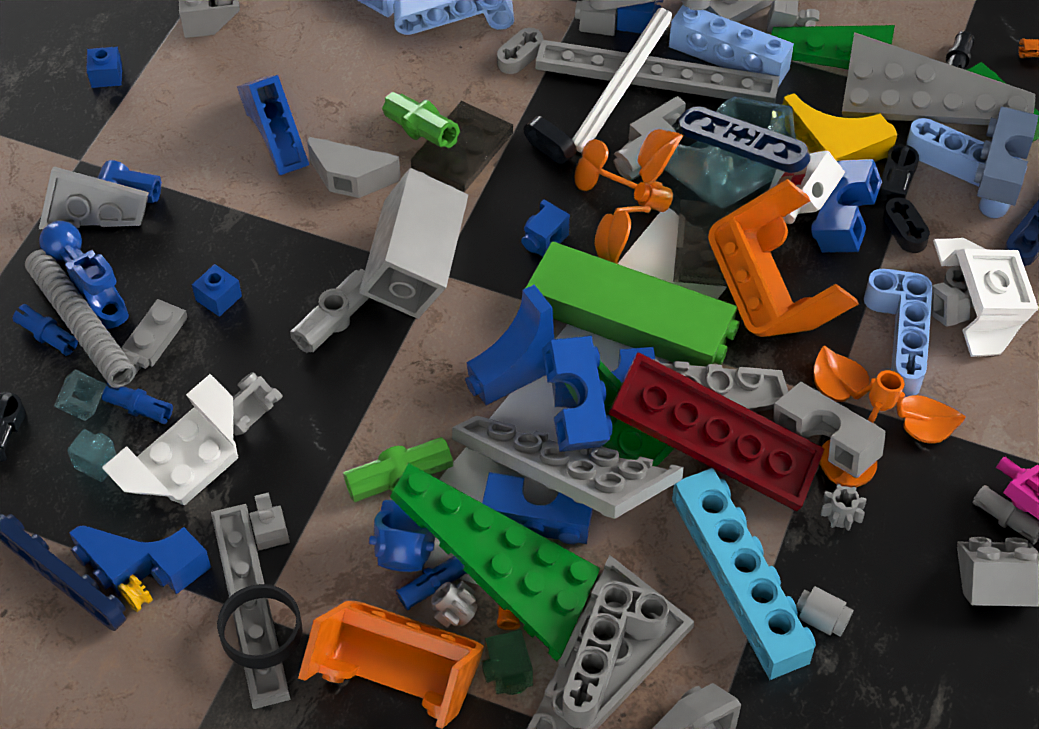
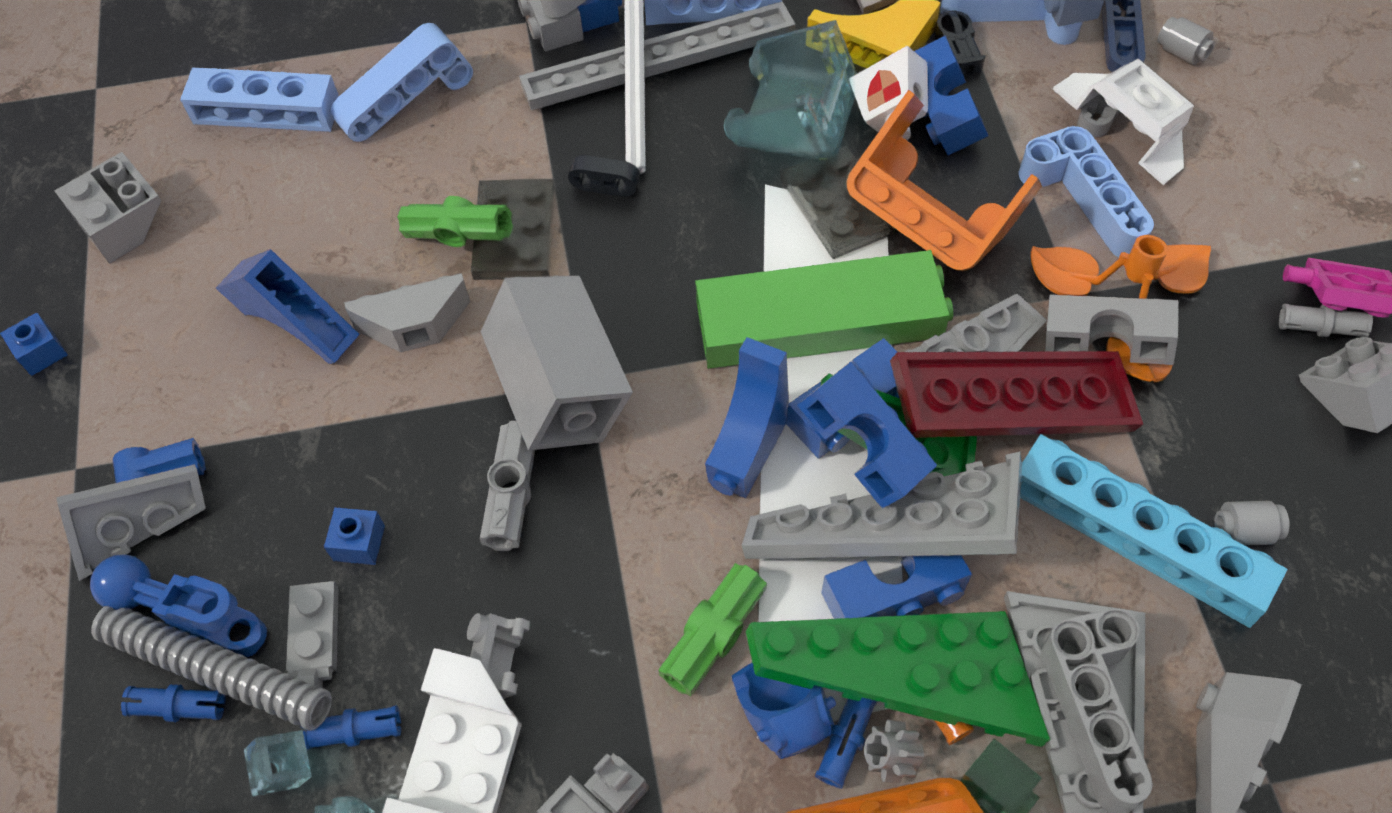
camera: 30 degrees left, 5 degrees up
light grey beam [497,28,543,74] -> none
blue brick [521,199,570,257] -> none
orange plant [575,129,683,264] -> none
light grey plate [613,96,686,181] -> none
dark blue piece [679,107,811,173] -> none
light grey gear [821,484,866,531] -> none
black beam [883,197,930,253] -> none
light grey piece [931,283,974,327] -> none

